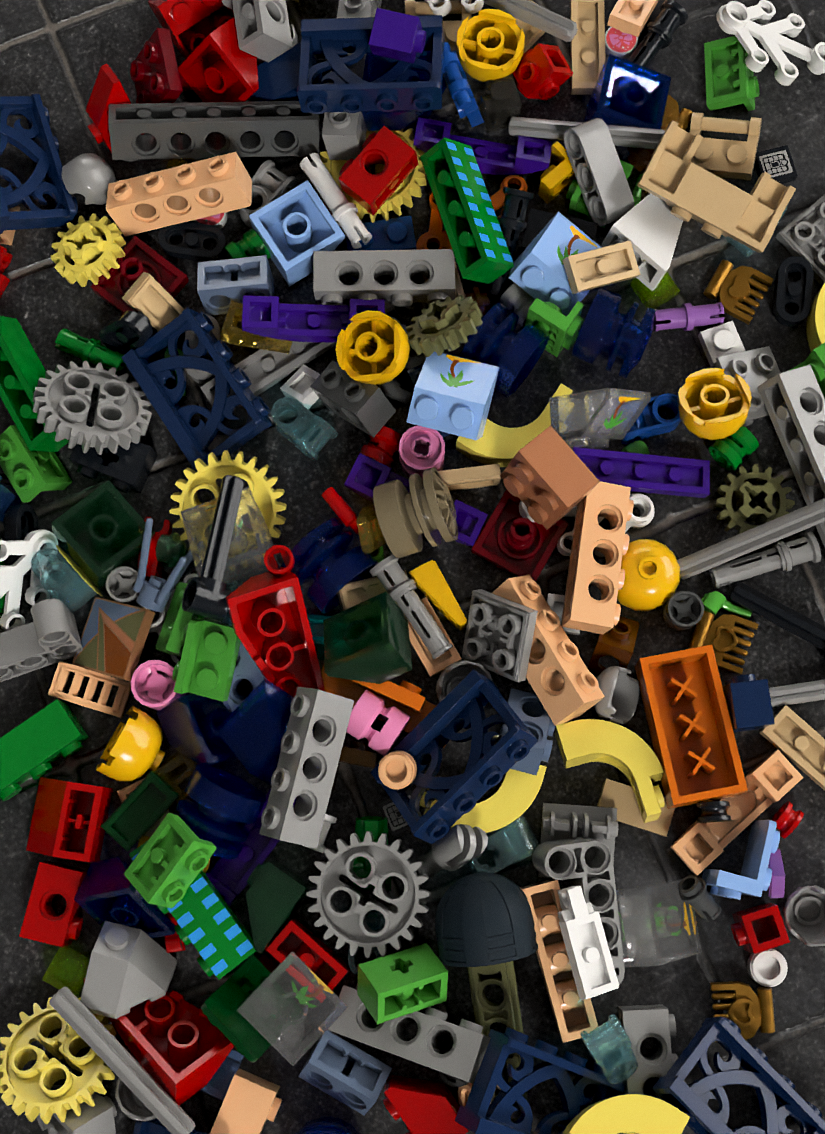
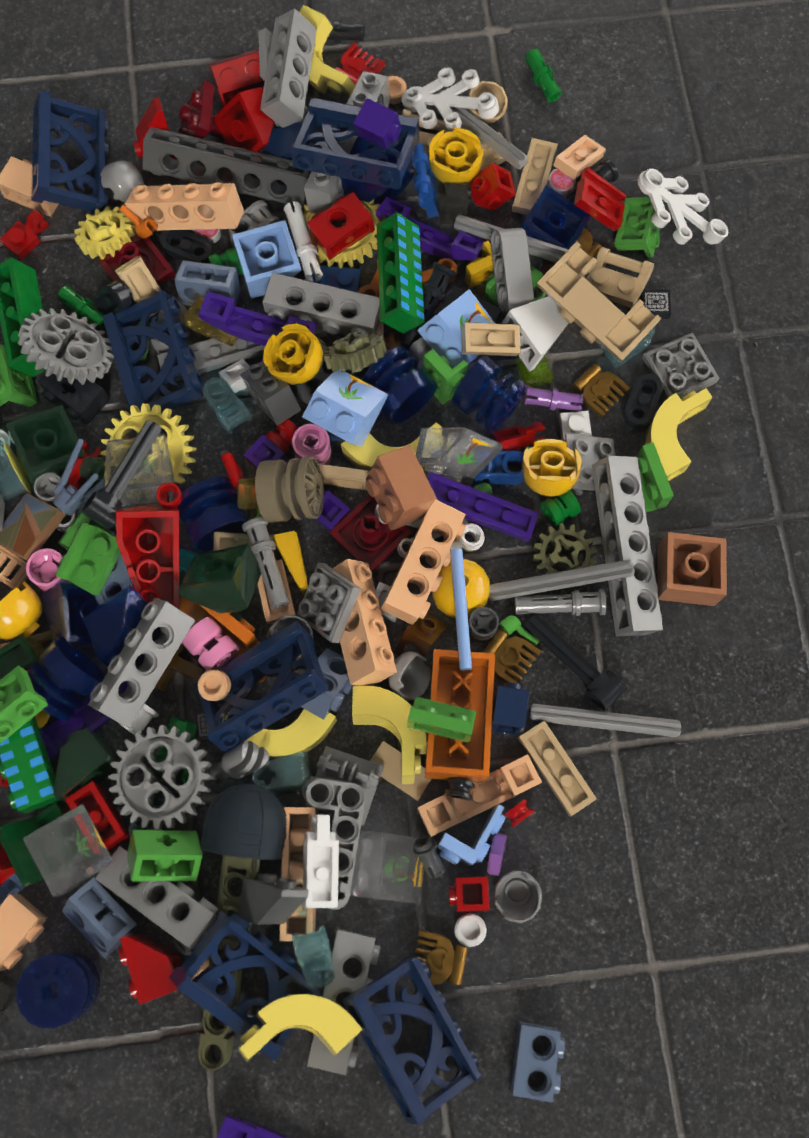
camera: 10 degrees right, 5 degrees down
none -> orange hand [119,205,158,238]
none -> dark grey slope [238,872,309,925]
none -> bright green bracket [408,697,476,743]
none -> light blue bar [450,548,472,670]
none -> red plate [493,422,545,451]
none -> red plate [574,167,626,231]

